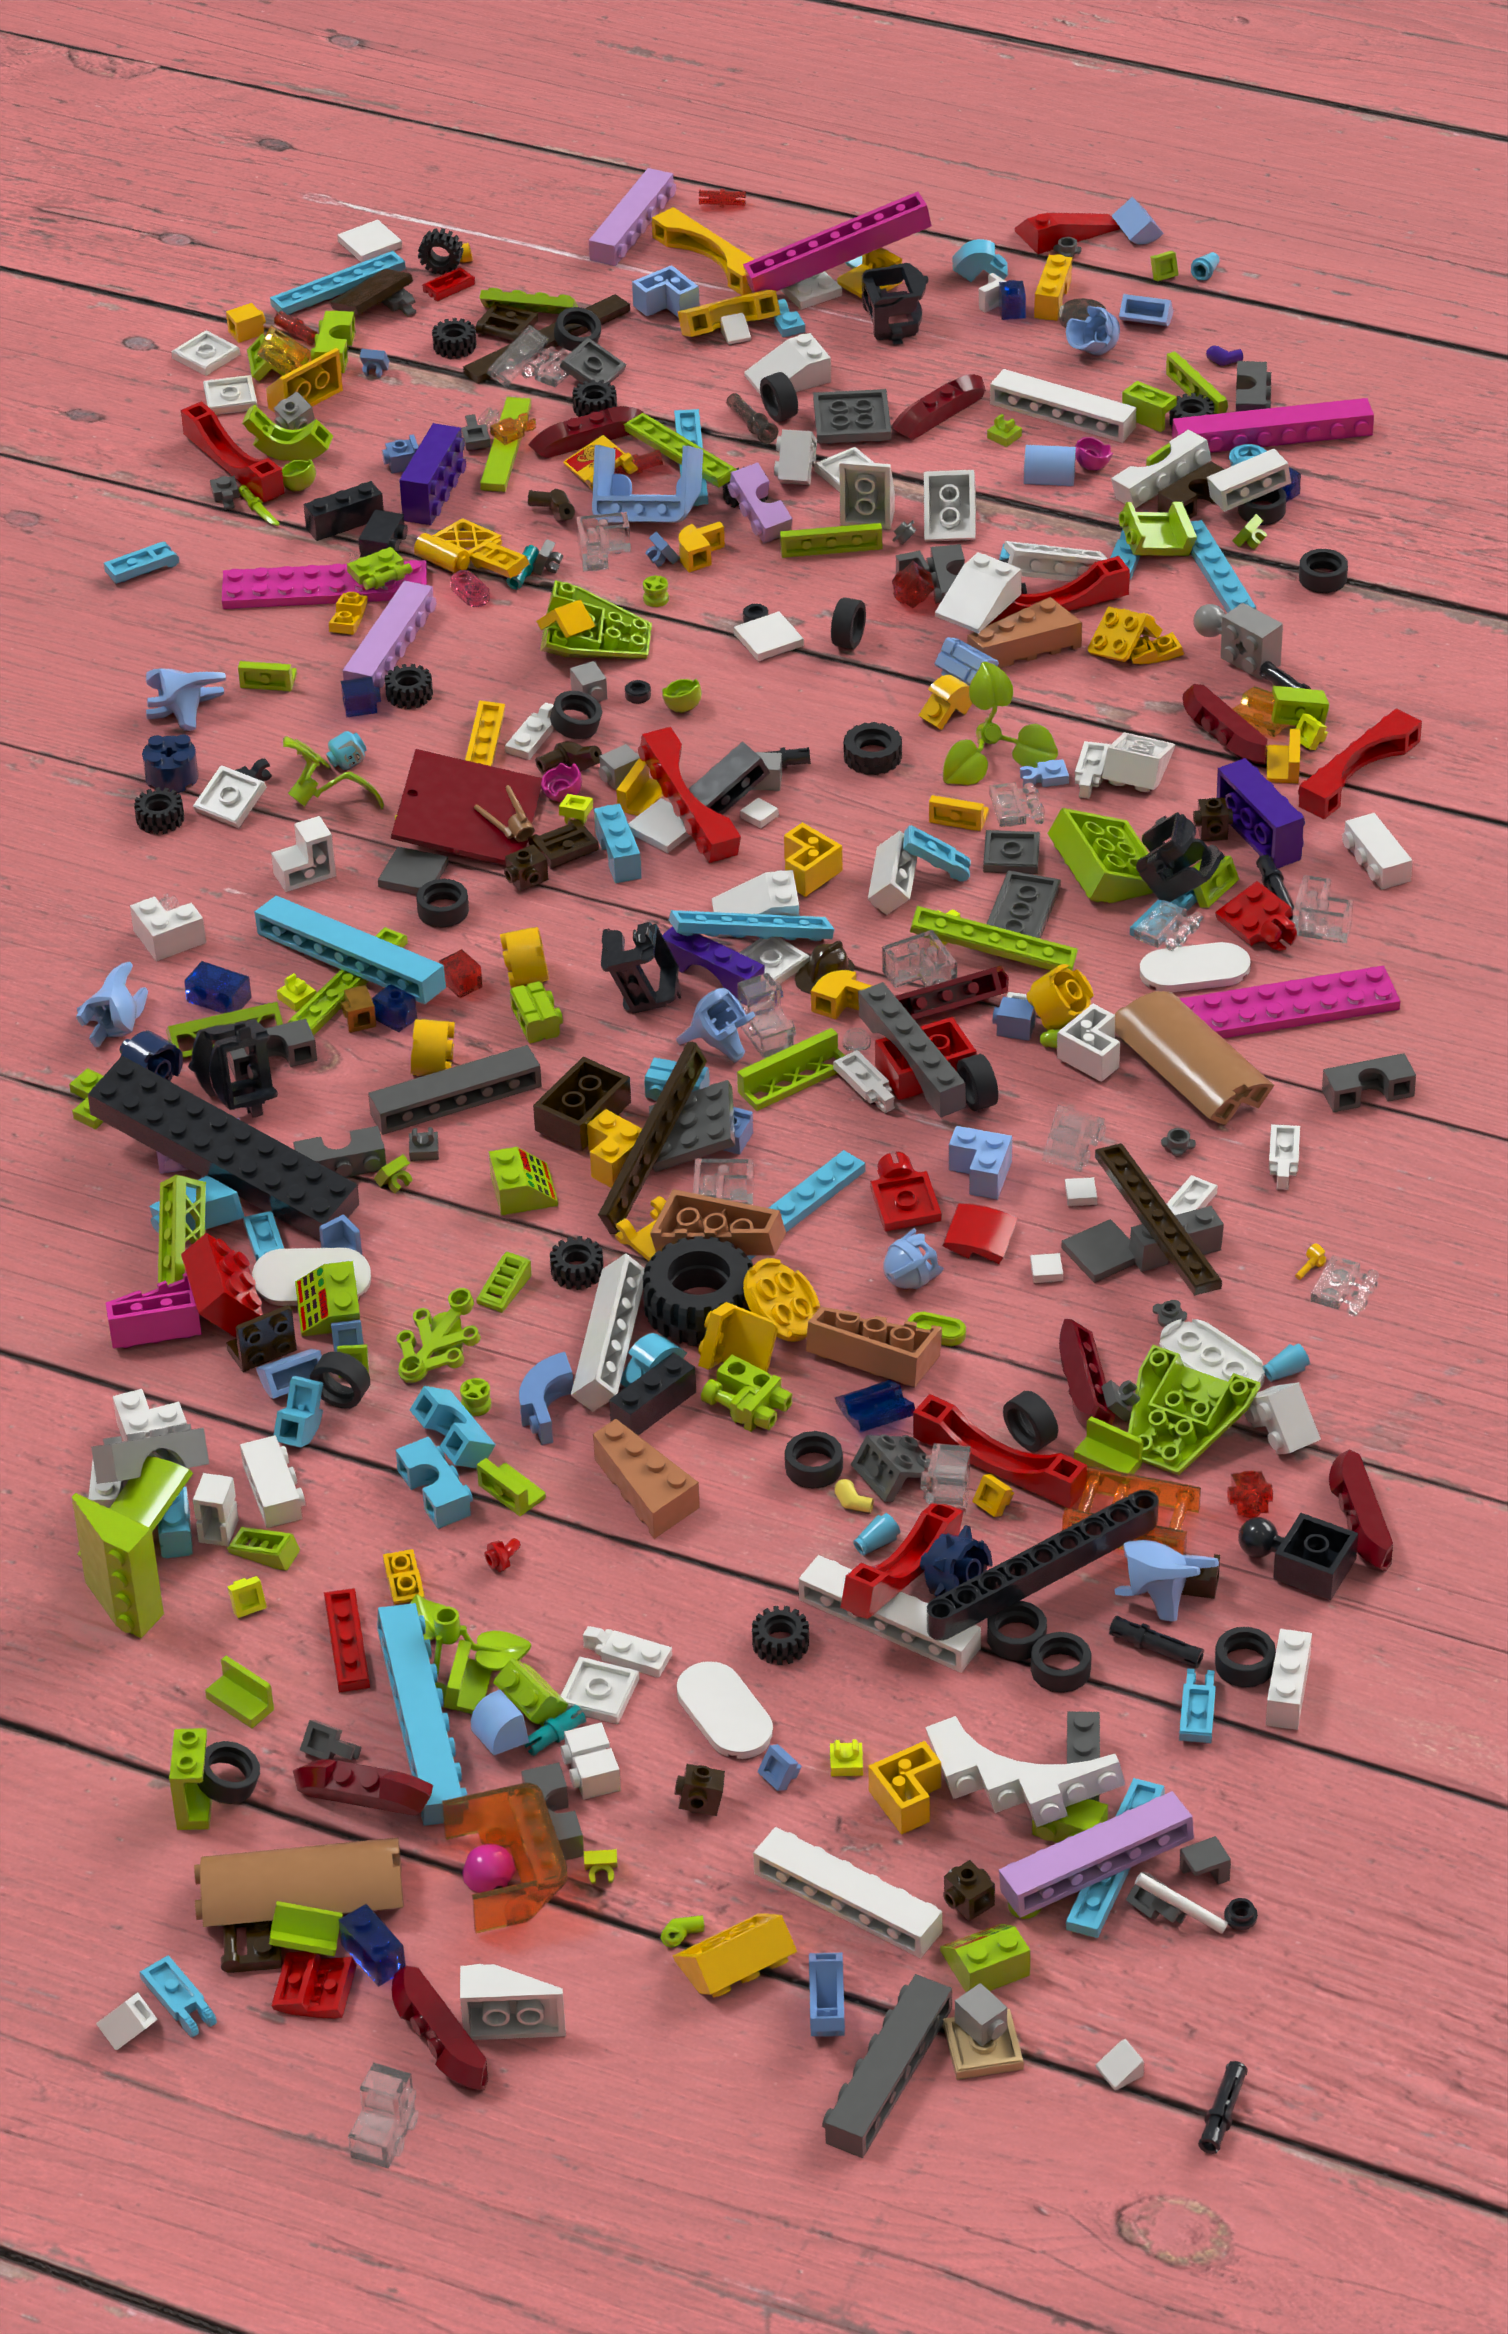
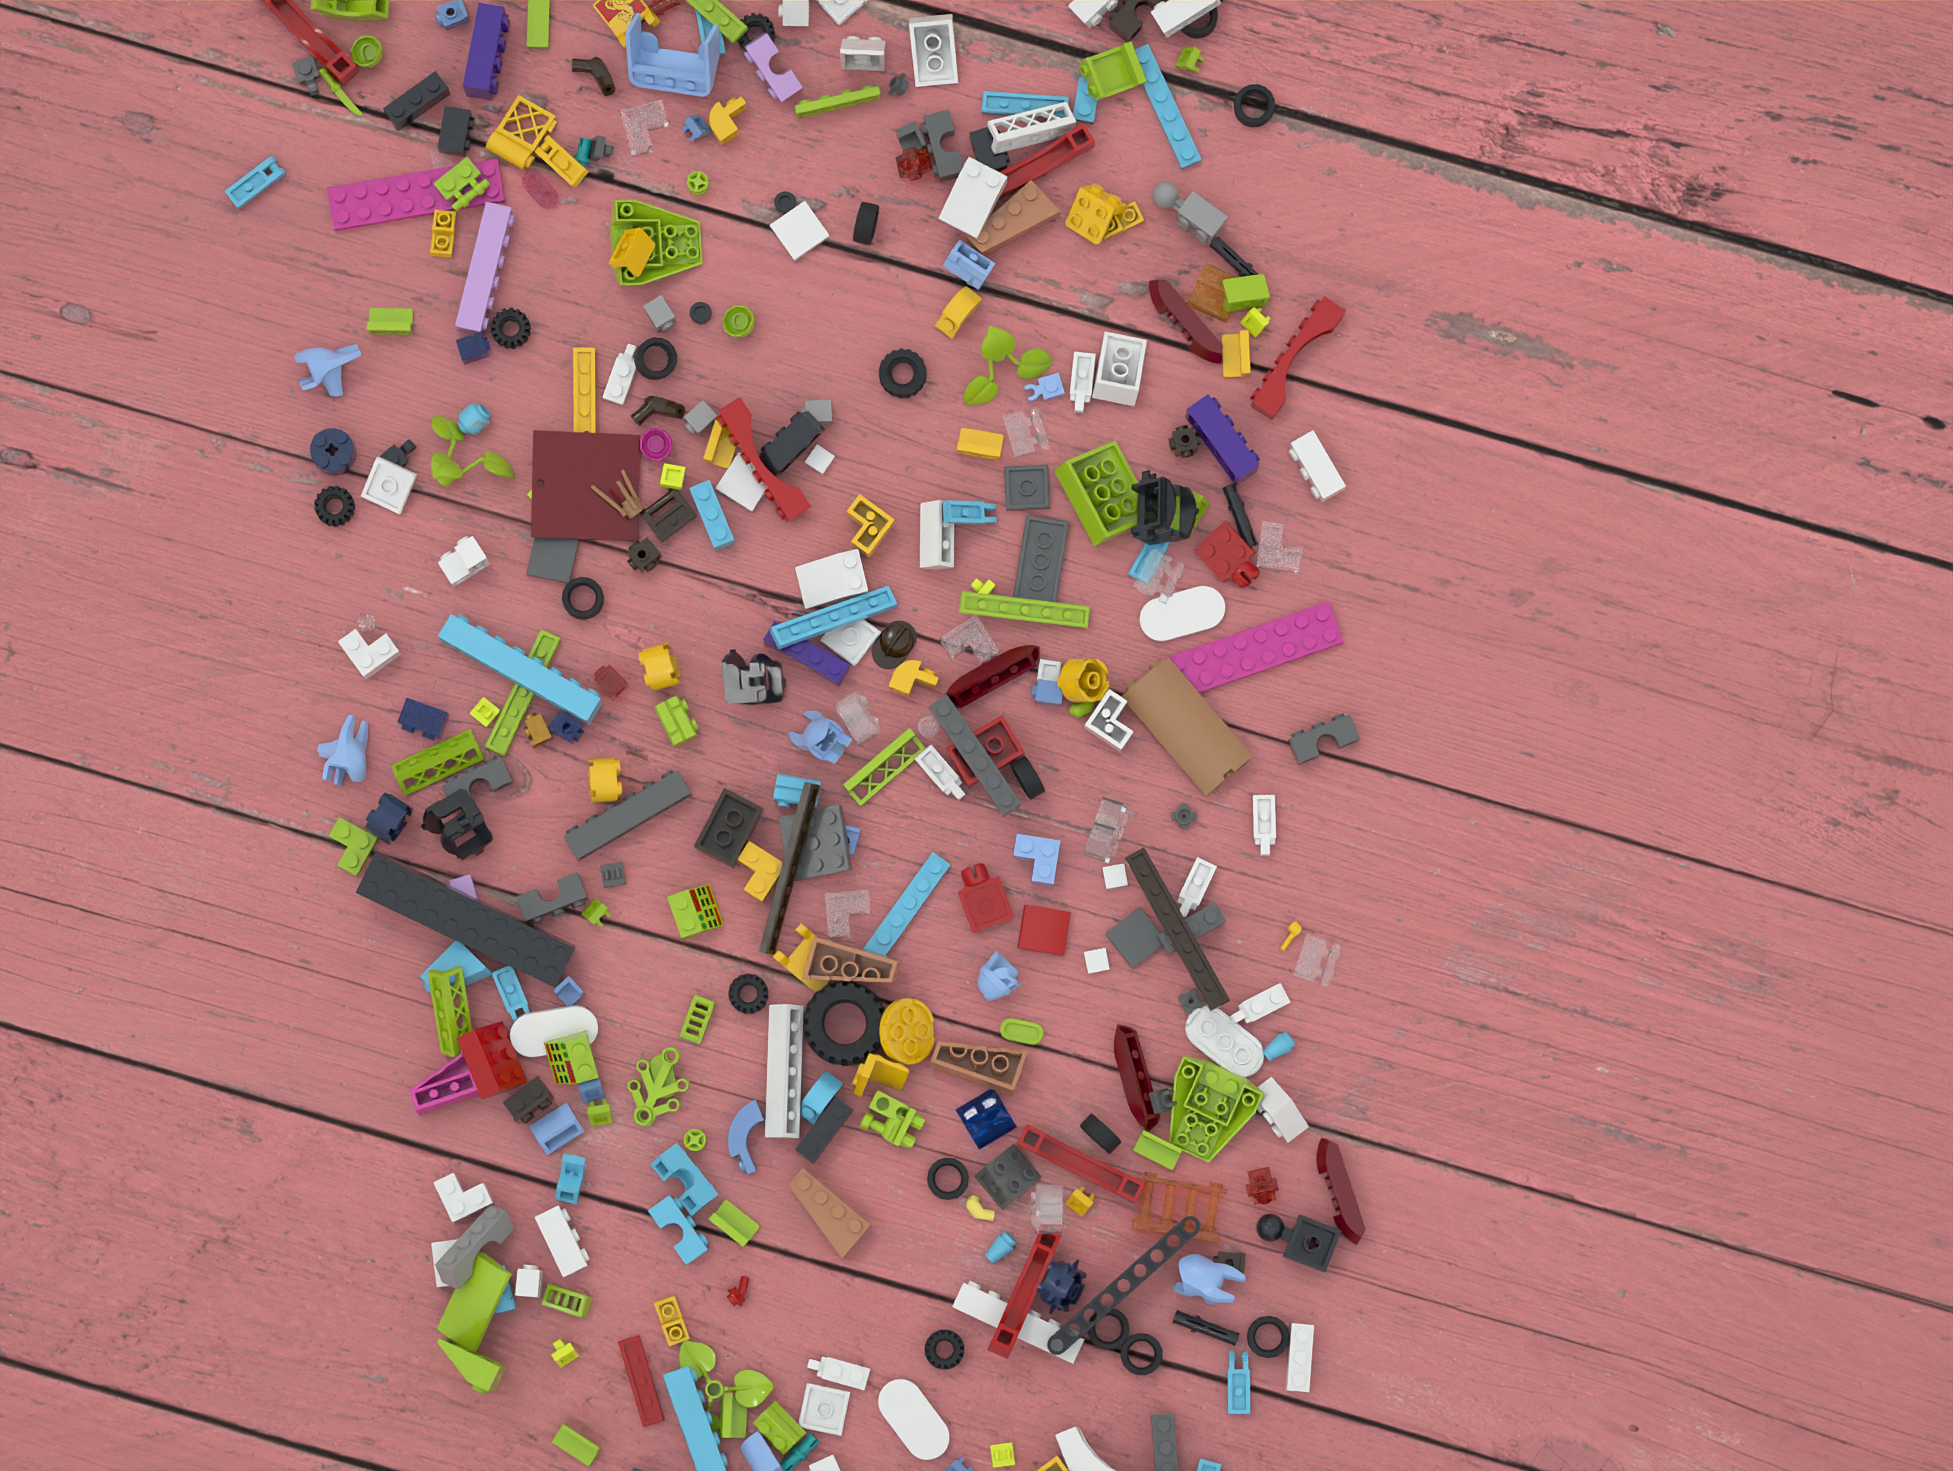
camera: 10 degrees left, 40 degrees up
black tyre [310,1352,370,1409] -> none
black pin [765,747,811,769] -> none
none -> white hinge [1229,983,1290,1024]

